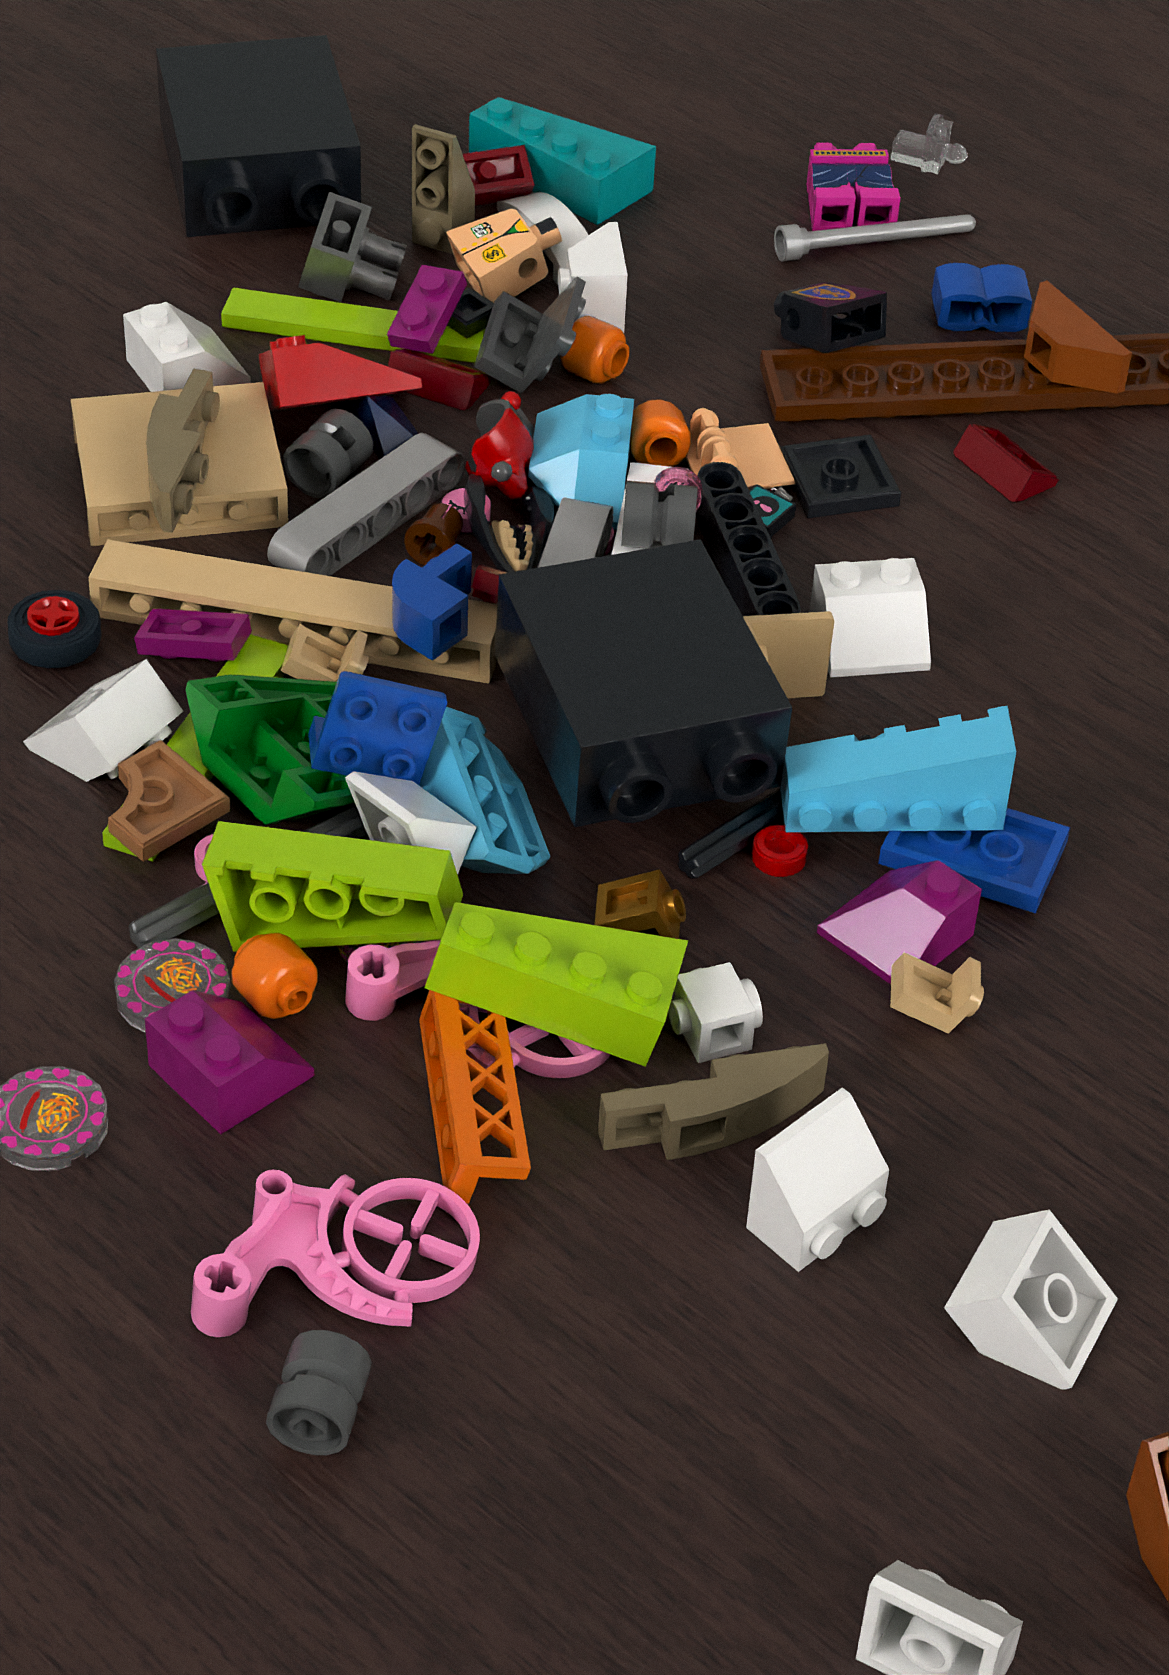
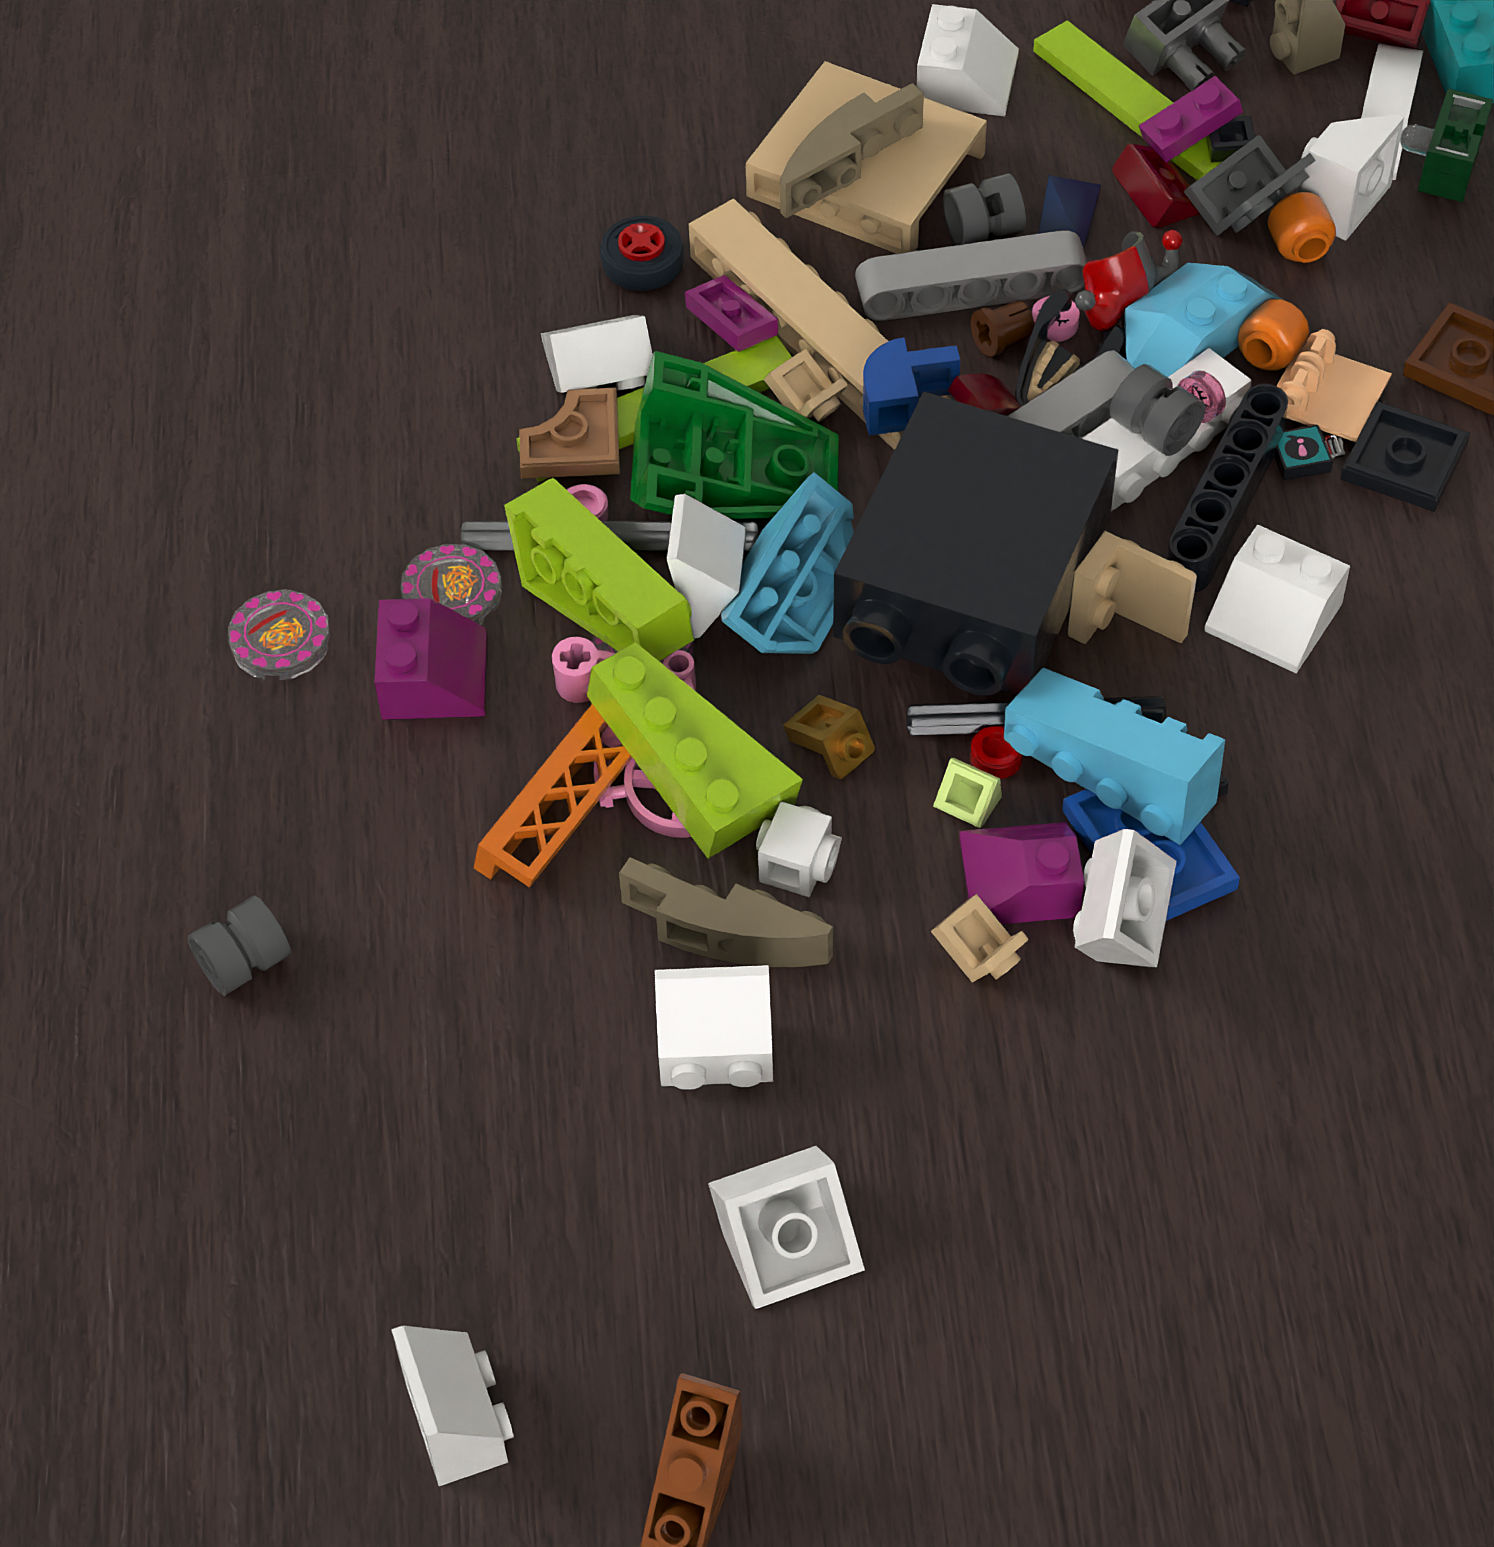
camera: 45 degrees right, 10 degrees up
bright pink piece [191,1169,480,1337] -> none
orange head [231,932,318,1019] -> none
red slope [259,335,422,411] -> none
blue bracket [308,671,447,785] -> none
light nougat torso [446,209,562,303] -> none
none -> yellowish green slope [933,758,1002,828]
none -> white slope [1073,829,1177,967]
none -> dark green piece [1400,89,1493,202]

